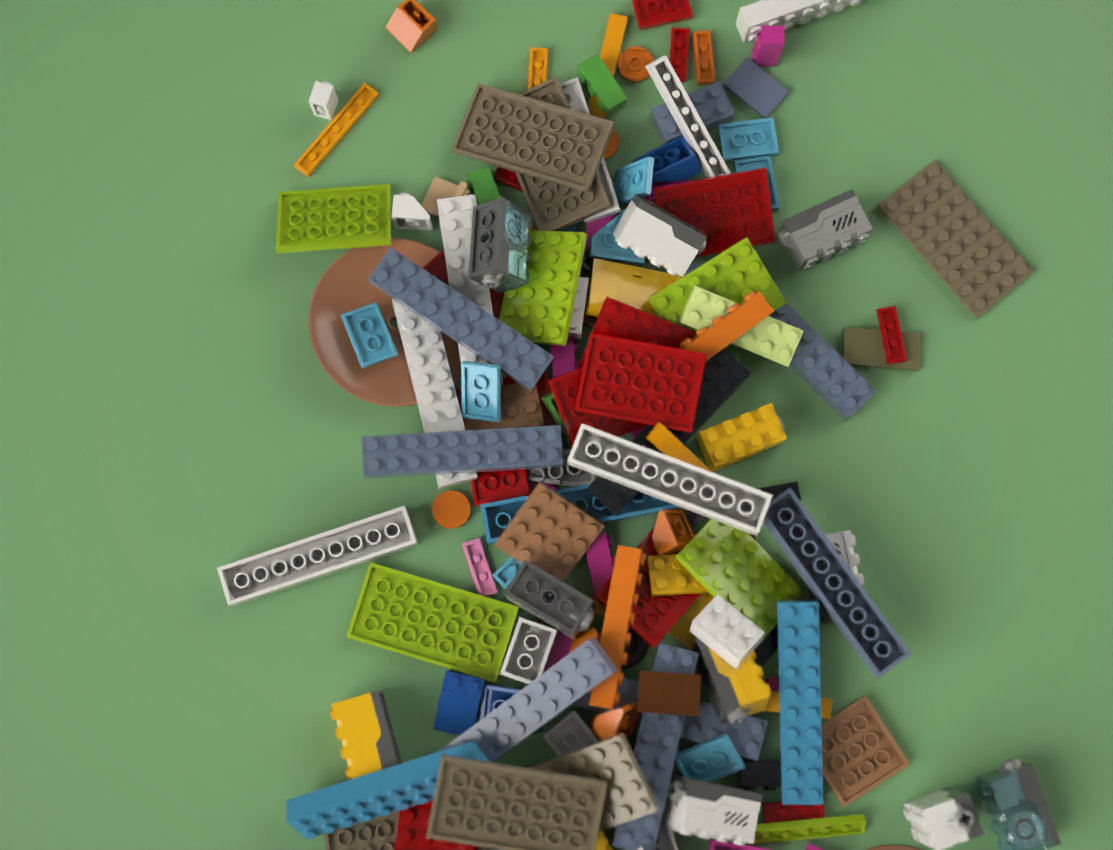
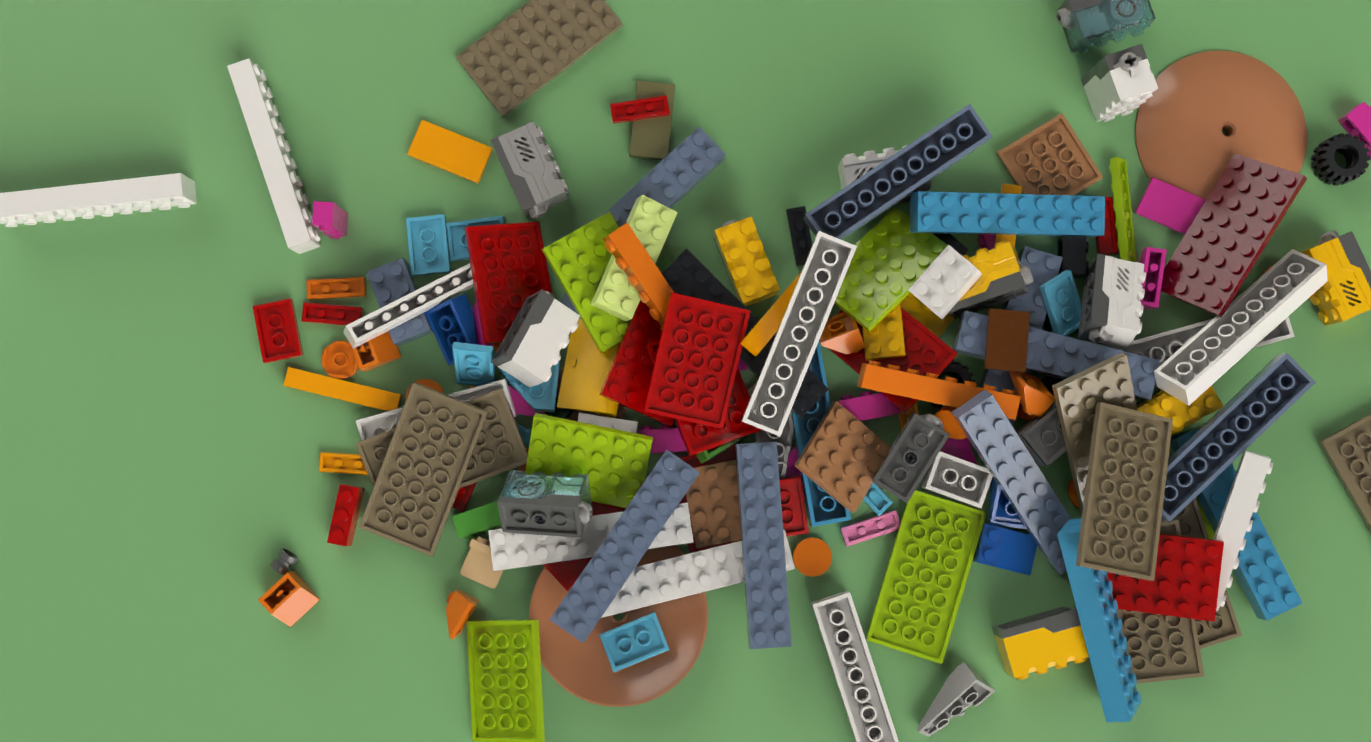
camera: 90 degrees left, 5 degrees up
light orange tile [294,83,380,178] -> none
white brick [308,81,339,120] -> none
white slope [392,193,433,231] -> none
medium azure tile [461,361,501,422] -> none
bright green brick [577,53,627,116] -> none
sand blue tile [723,57,789,119] -> none
none -> dark grey wheel [270,548,299,575]
none -> red brick [327,484,365,546]
none -> orange slope [351,331,402,372]
none -> light orange tile [407,120,493,184]
none -> orange slope [446,589,479,639]
none -> light grey wedge [917,662,995,737]

